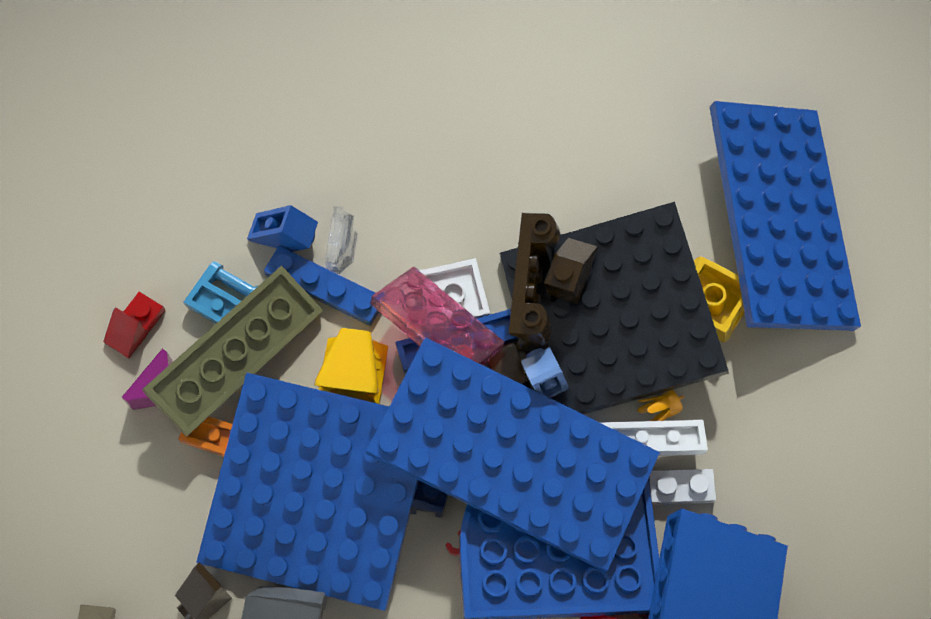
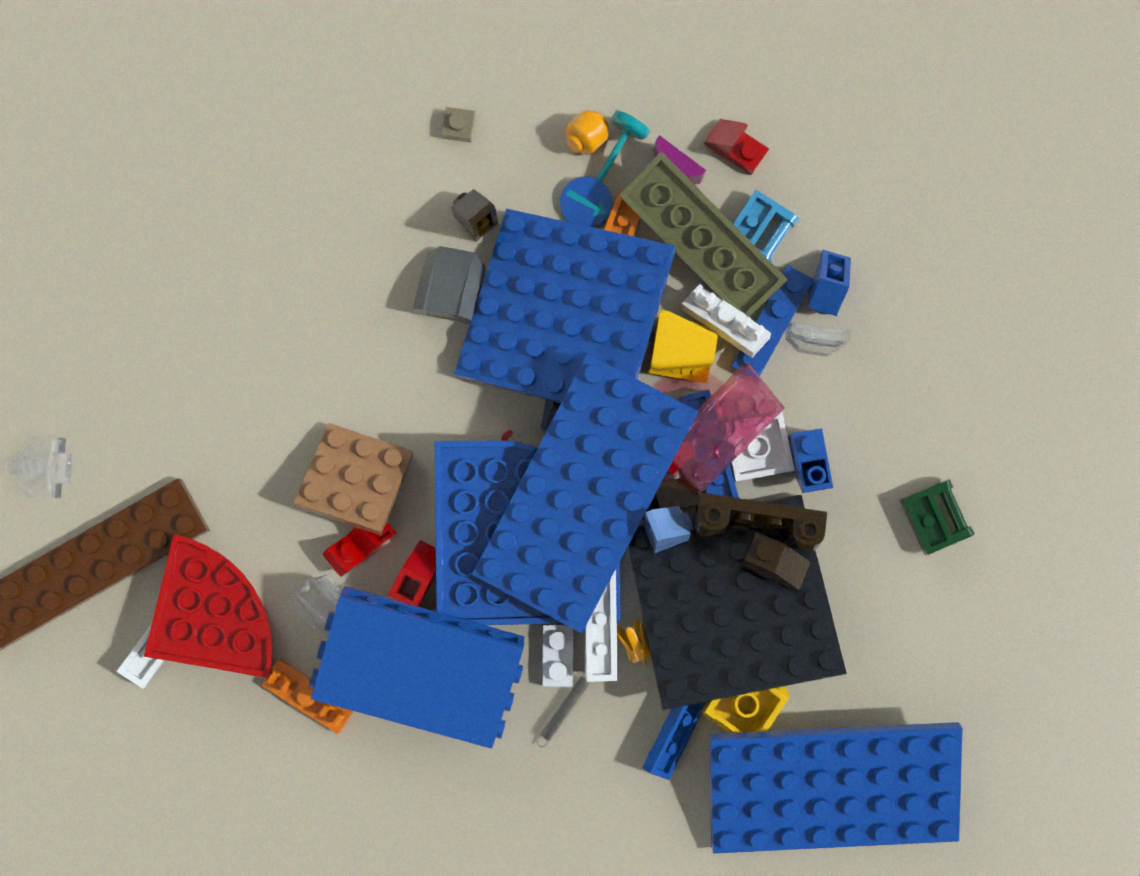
camera: 90 degrees right, 15 degrees up
none -> dark grey piece [537,672,591,747]
none -> piece [560,110,651,228]
none -> light orange head [566,110,608,155]
none -> blue plate [642,702,706,780]
none -> white plate [681,284,771,358]
none -> blue slope [788,428,833,494]
none -> dark green plate [900,479,975,555]

